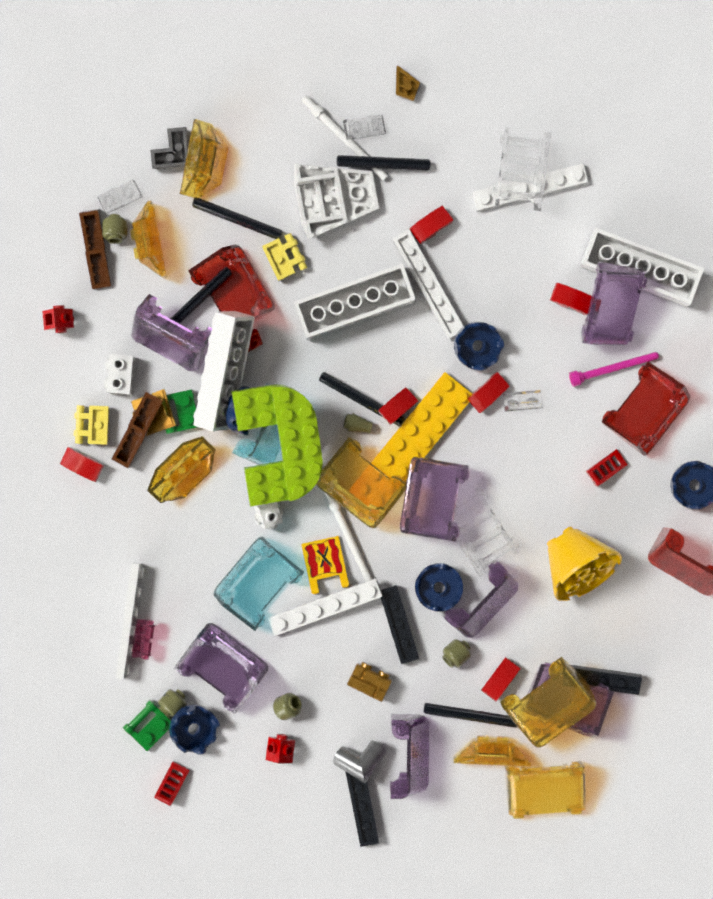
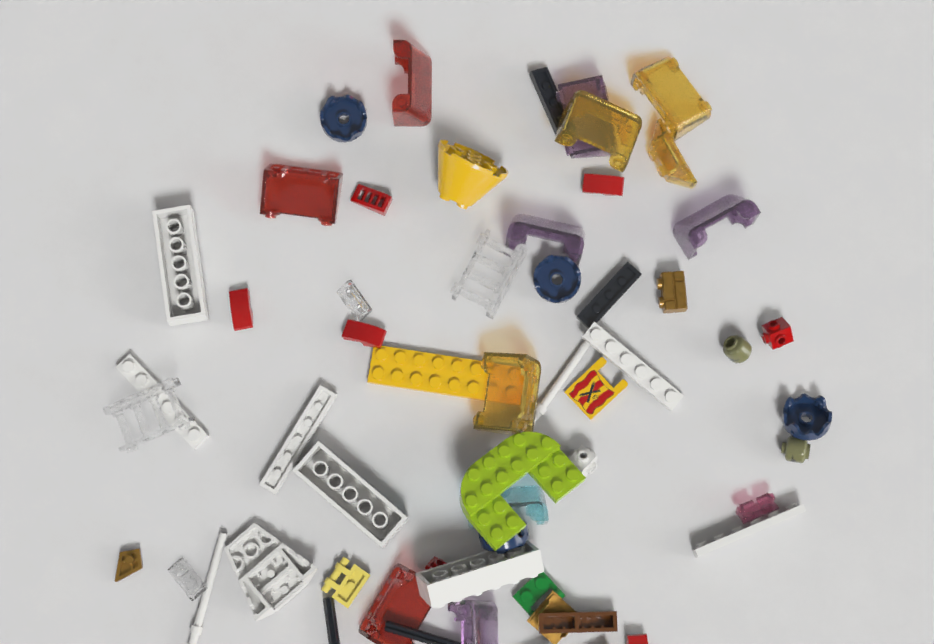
camera: 125 degrees left, 10 degrees down
green plate [123,700,171,751] -> none
clear yellow wedge [147,436,216,503] -> none
red slope [154,761,190,806] -> none
clear purple windscreen [174,623,269,714] -> none
clear light blue windscreen [213,537,304,631] -> none
black axle [319,372,404,426] -> none
flat silver brick [333,740,387,783] -> none
black axle [336,155,431,170] -> none
olive cone [343,413,373,433] -> none
black plate [345,771,379,847] -> none
red slope [378,387,418,426] -> none
clear purple windscreen [400,457,469,542] -> none
red slope [409,205,453,244] -> none
black axle [423,703,518,727] -> none
olive head [442,639,471,668] -> none
dark blue plate [454,322,504,370] -> none
dark pink piece [569,352,659,387] -> none
clear purple windscreen [581,261,647,345] -> none

